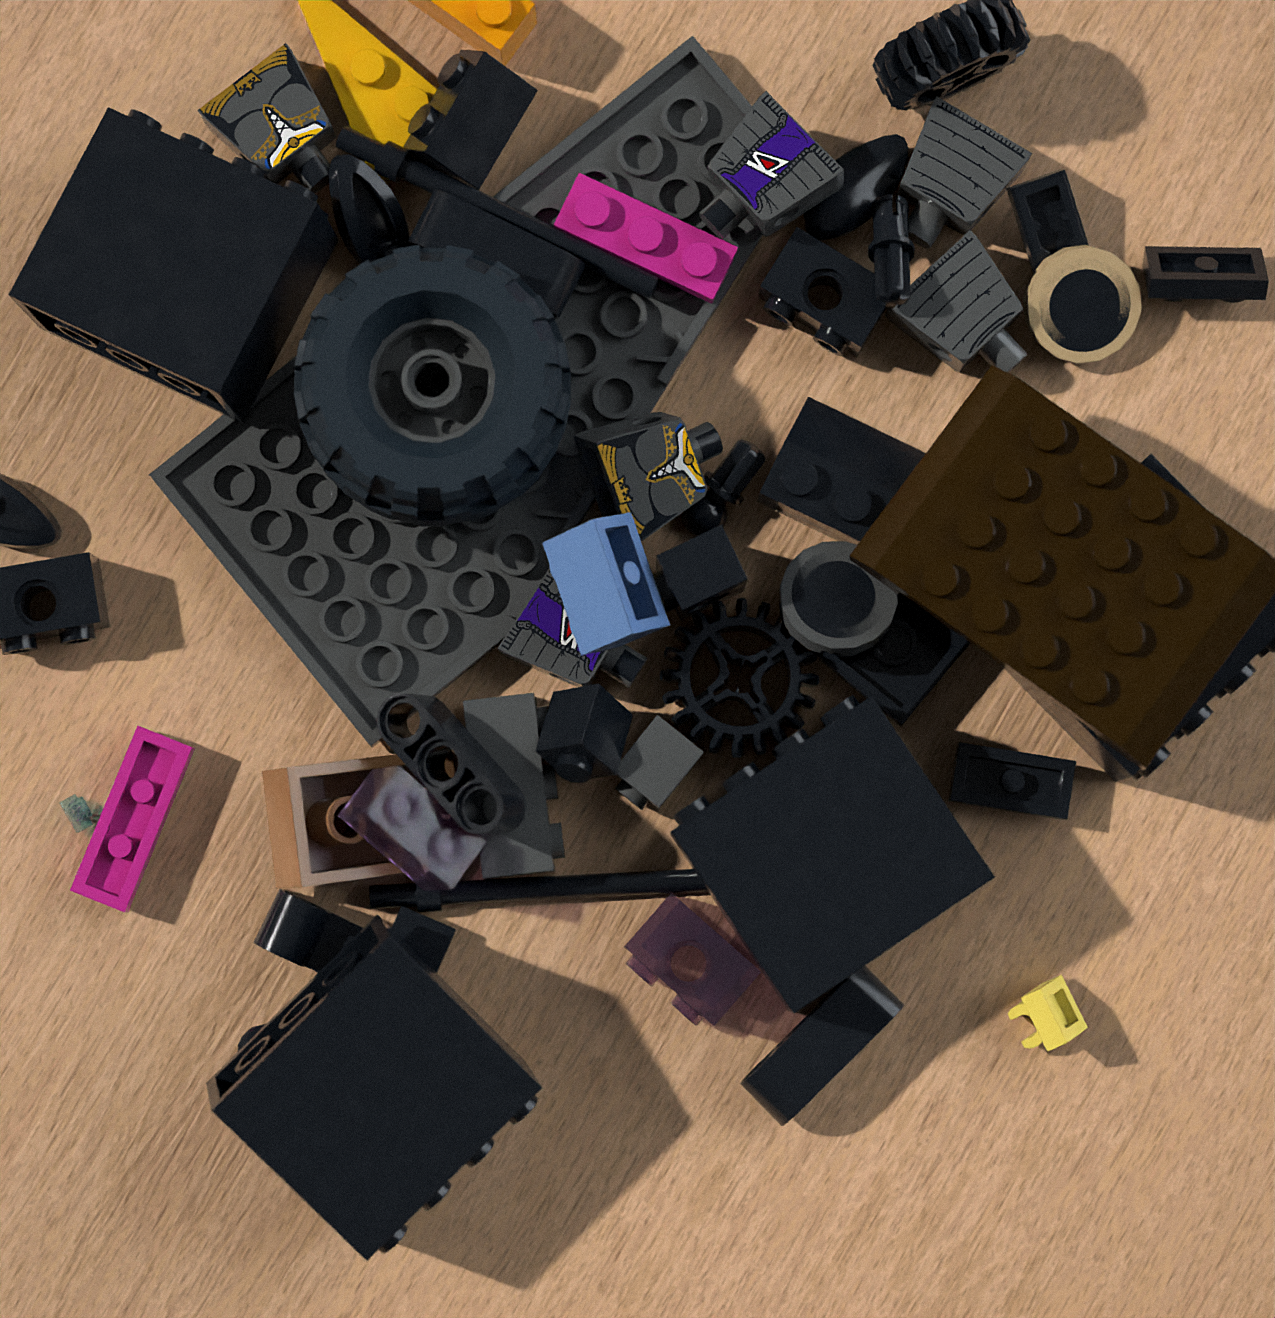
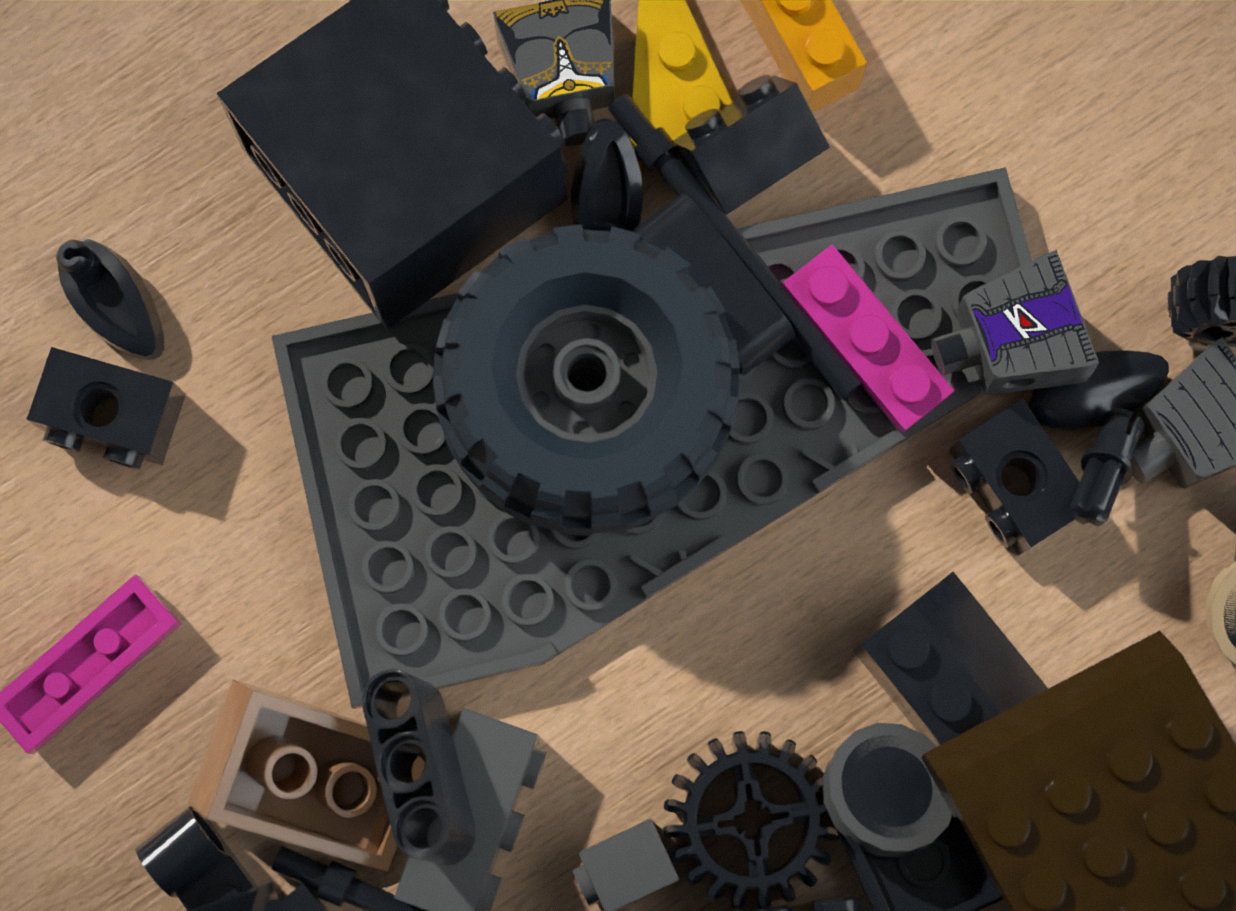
camera: 25 degrees right, 5 degrees down
clear light blue piece [59,794,93,833] -> none
clear purple brick [338,766,487,891] -> none
torso [498,568,648,688] -> none
black brick [535,683,633,783] -> none
medium blue brick [542,512,670,656] -> none
dark grey torso [573,412,723,542] -> none
black brick [653,525,748,621] -> none
black axle [681,439,766,536] -> none
dark grey torso [884,230,1028,373] -> none

